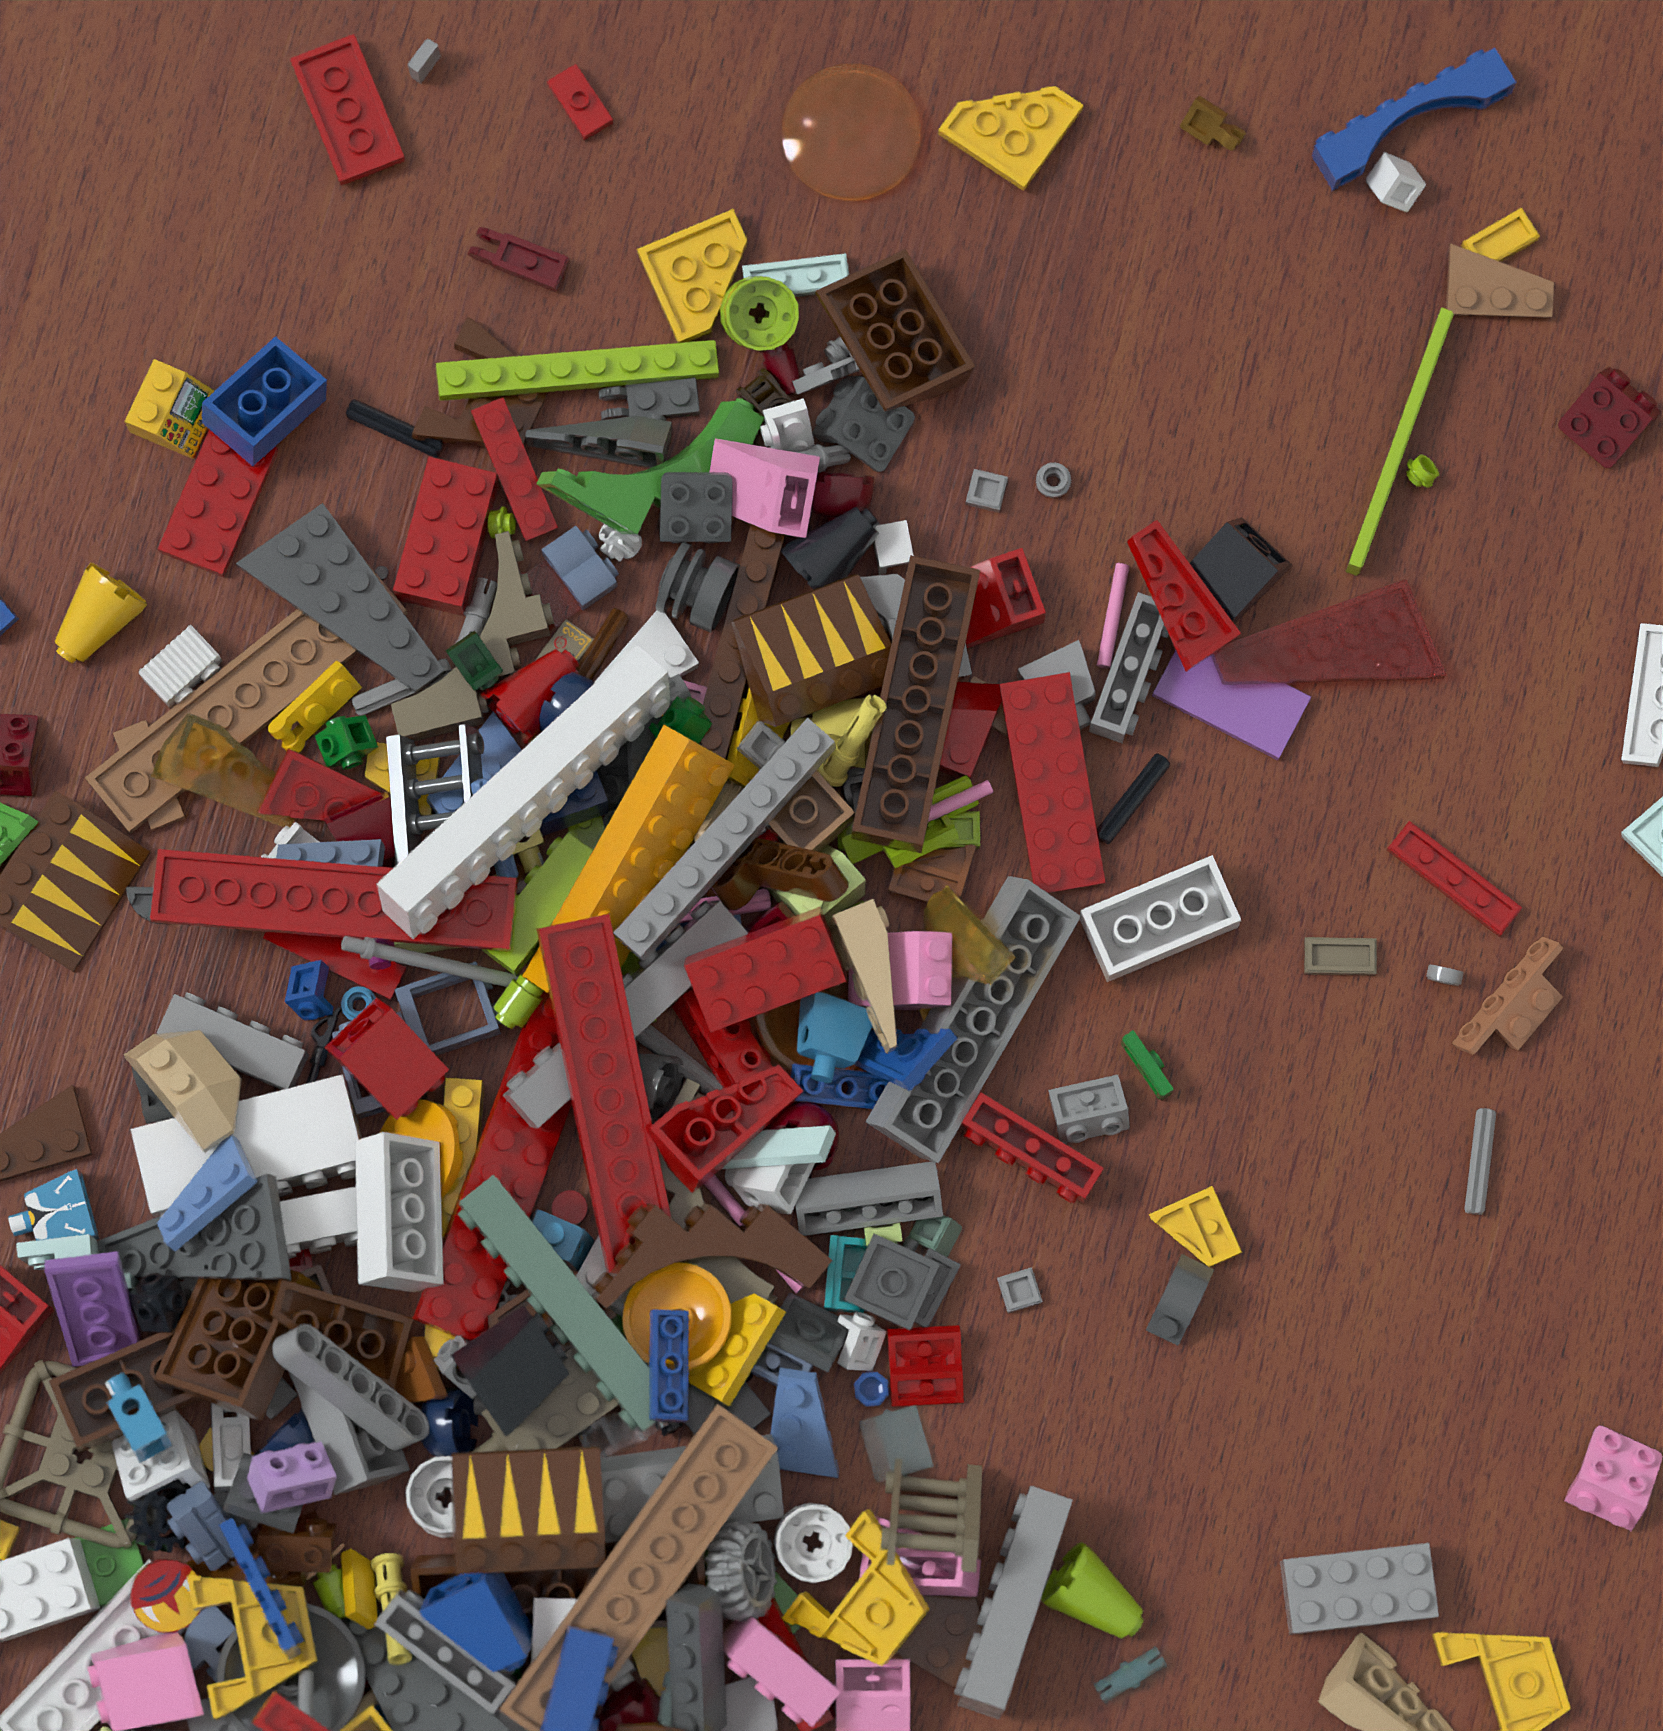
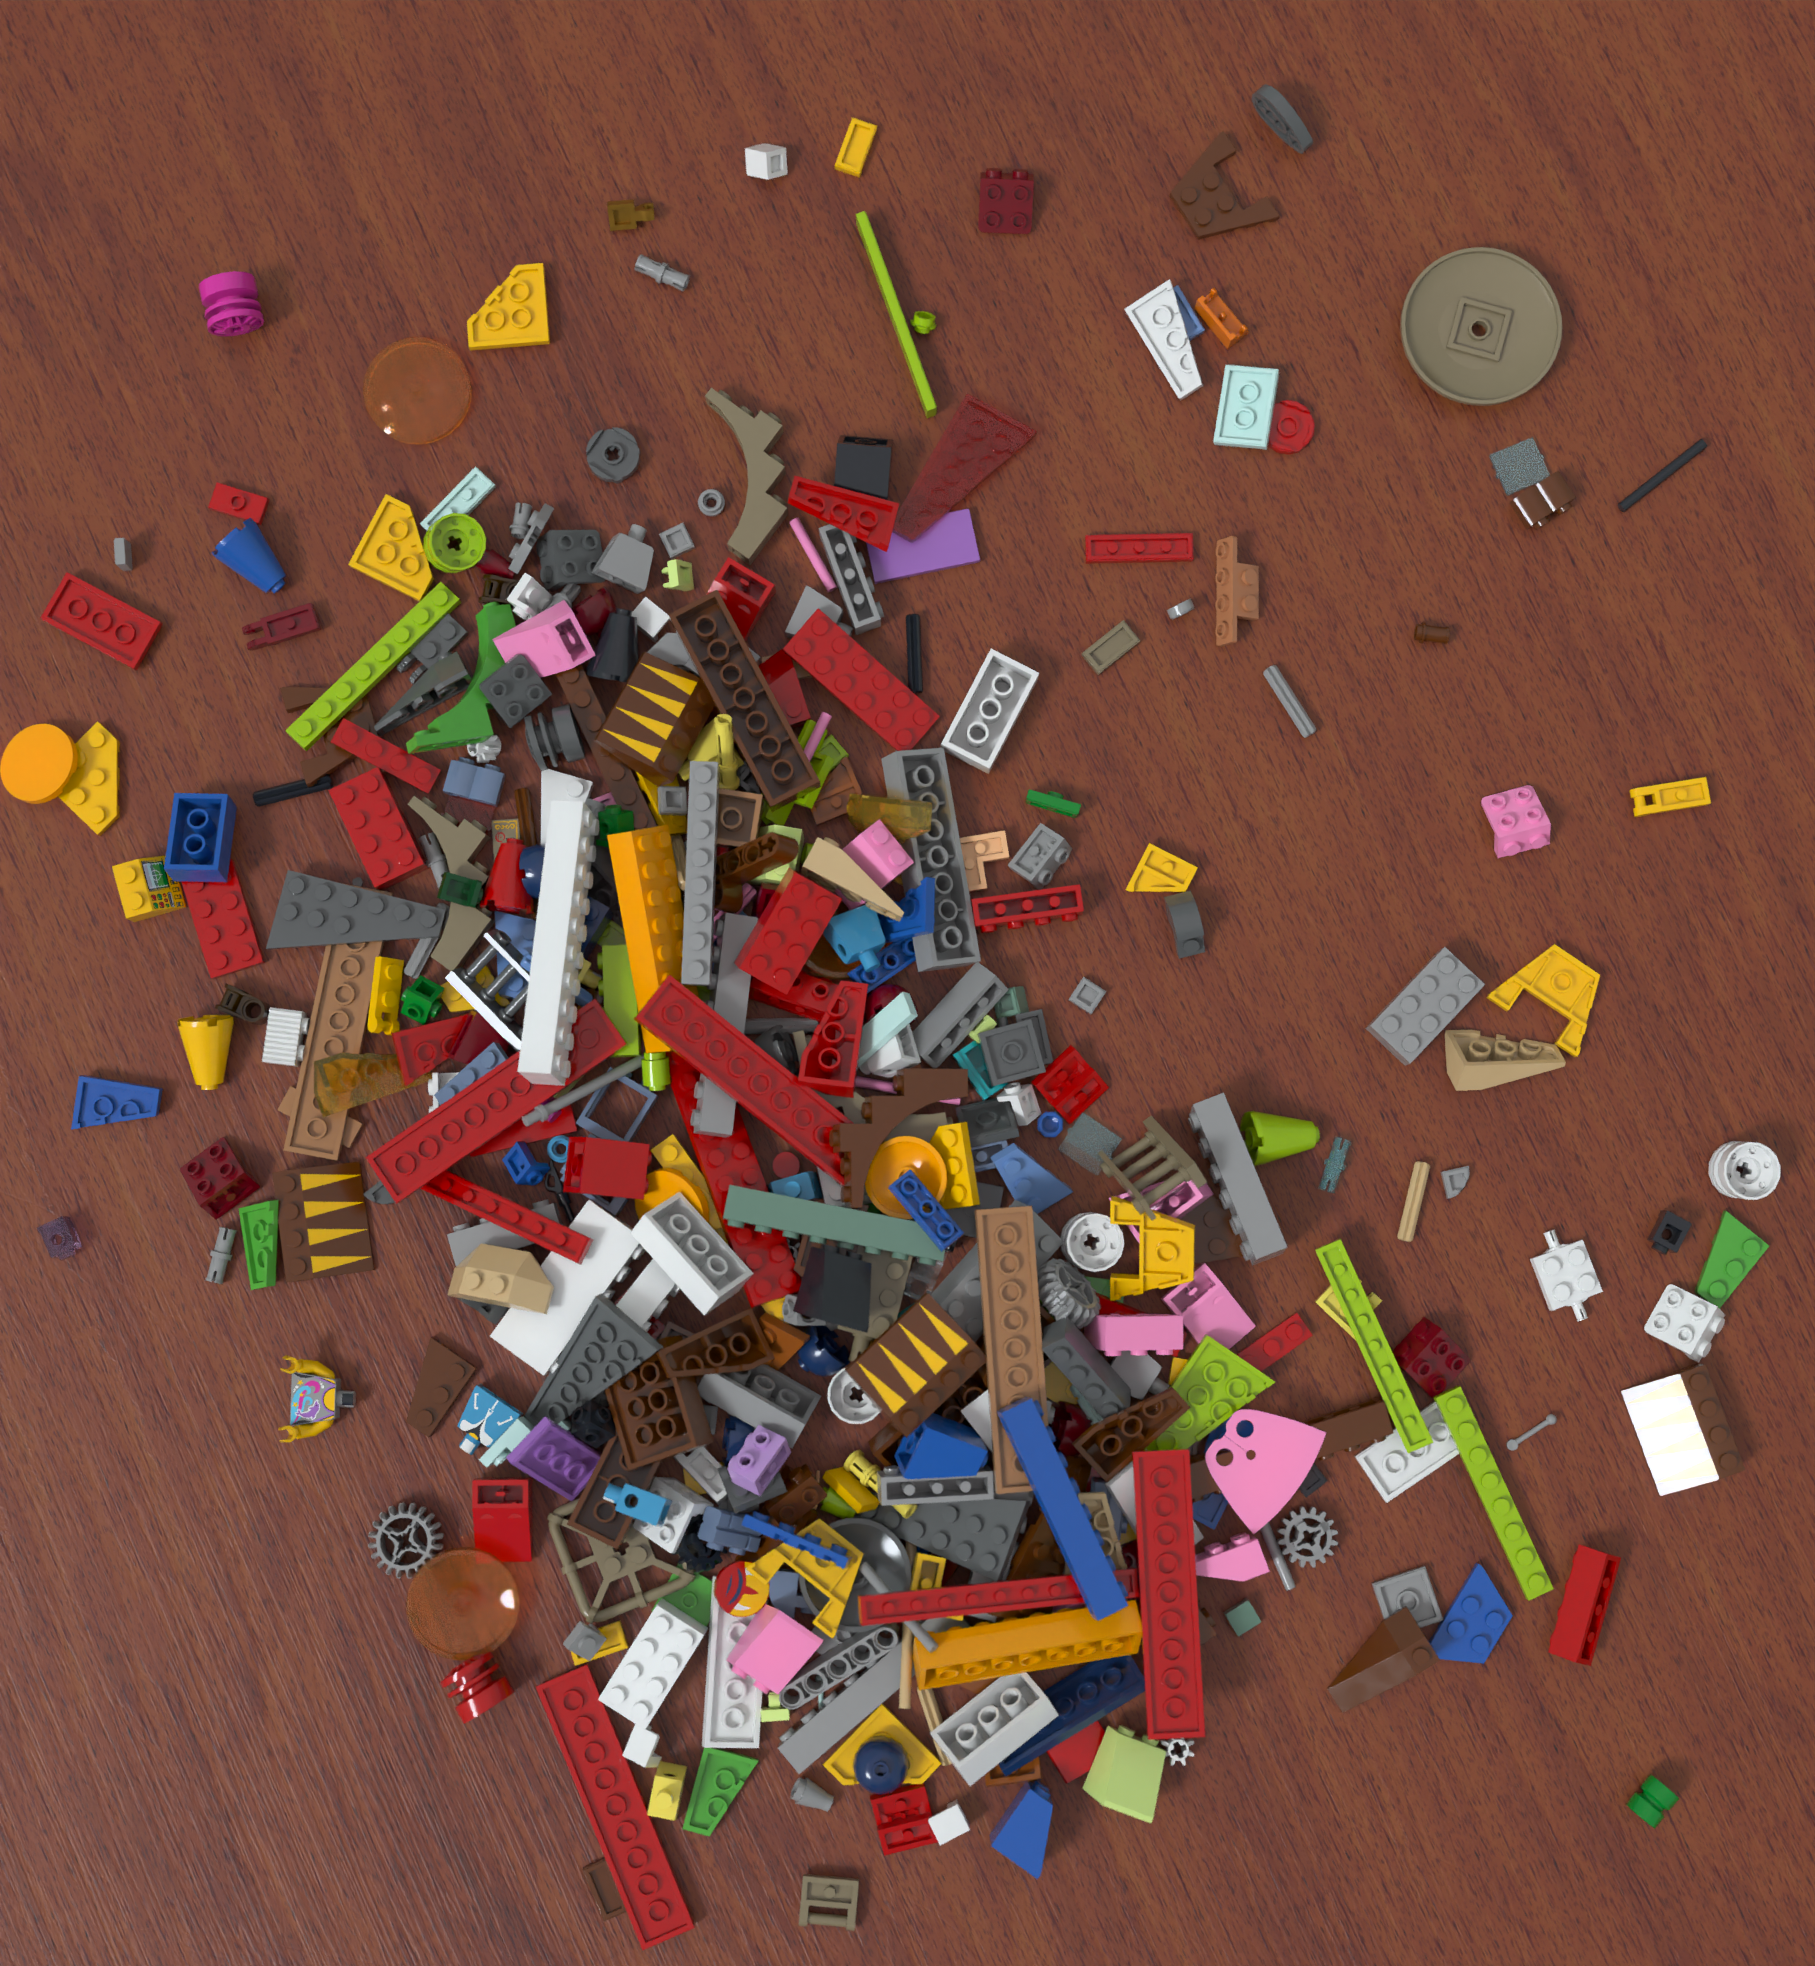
camera: 40 degrees left, 5 degrees up
medium blue wing [157,1134,258,1252] -> none
light grey beam [272,1324,429,1451] -> none
lime plate [488,506,516,538] -> none
reddish brown slope [815,249,975,412] -> none
blue arch [1312,48,1516,191] -> none
medium nougat wing [1446,243,1554,317] -> none
none -> light orange tile [0,724,78,804]
none -> yellow plate [58,721,120,836]
none -> blue cone [211,518,287,594]
none -> dark brown piece [215,983,270,1025]
none -> red tile [420,1170,593,1265]
none -> dark grey plate [586,428,640,483]
none -> light grey torso [592,524,654,594]
none -> light grey pin [635,254,690,292]
none -> yellowish green tile [661,559,694,592]
none -> dark tan arch [705,388,788,565]
none -> light nougat plate [960,830,1009,892]

